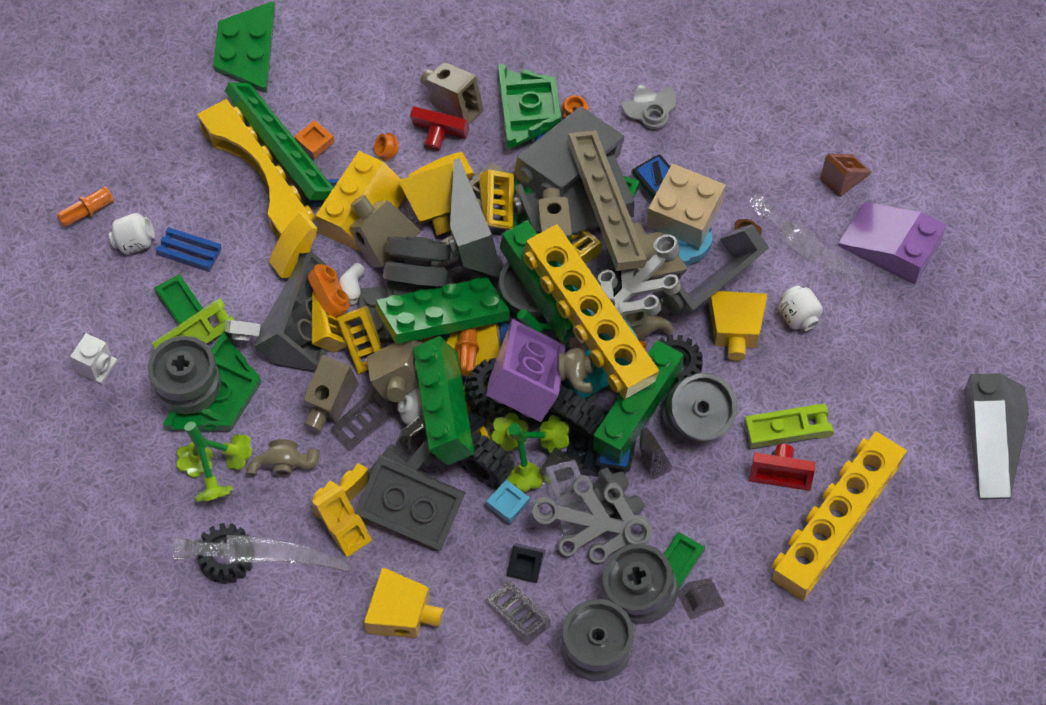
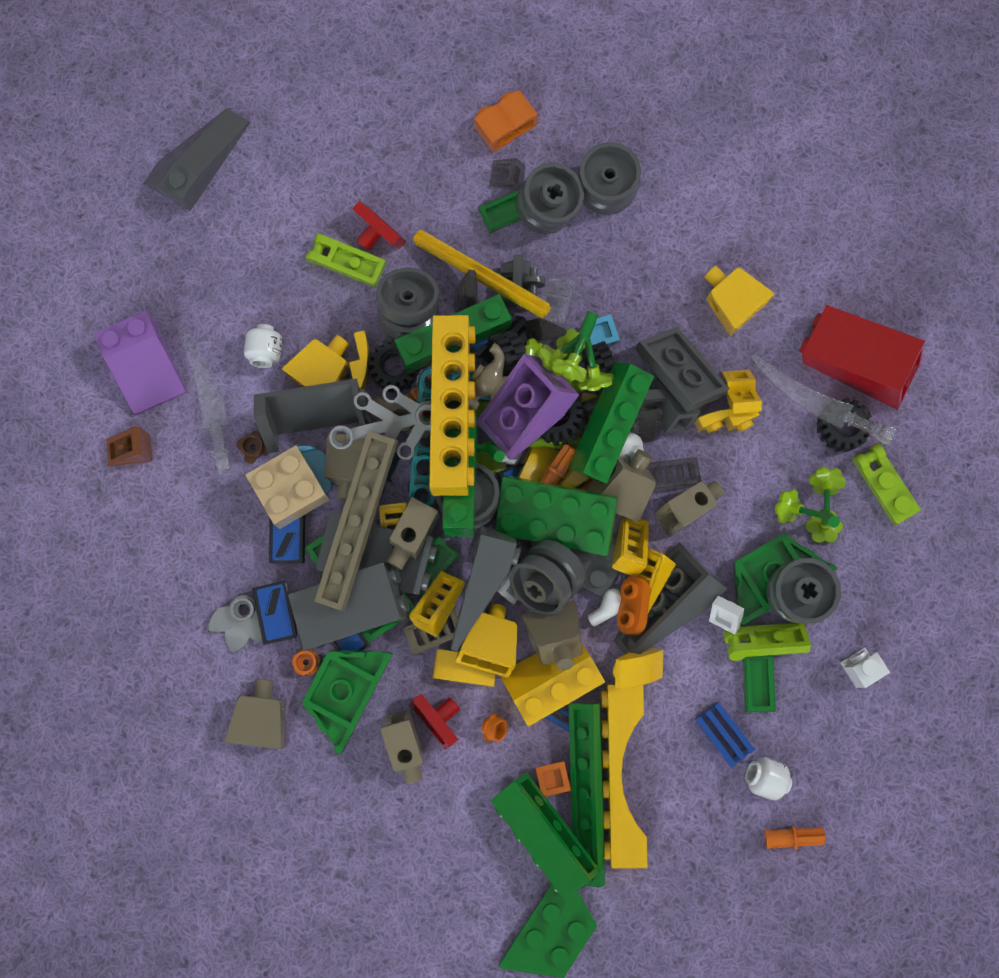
camera: 145 degrees left, 20 degrees up
dark tan piece [246,439,319,477] -> none
clear smoke slope [485,580,551,646] -> none
black slope [506,543,546,583] -> none
light grey plant [532,475,652,563] -> none
yellow brick [771,431,907,602] -> none
none -> dark tan torso [225,679,286,749]
none -> slope [252,581,297,645]
none -> yellow slope [349,330,370,390]
none -> yellow axle [413,230,551,318]
none -> orange brick [474,90,538,152]
none -> green brick [490,772,601,901]
none -> lime plant [537,310,614,391]
none -> red slope [800,305,925,410]
none -> lime plate [852,443,921,526]

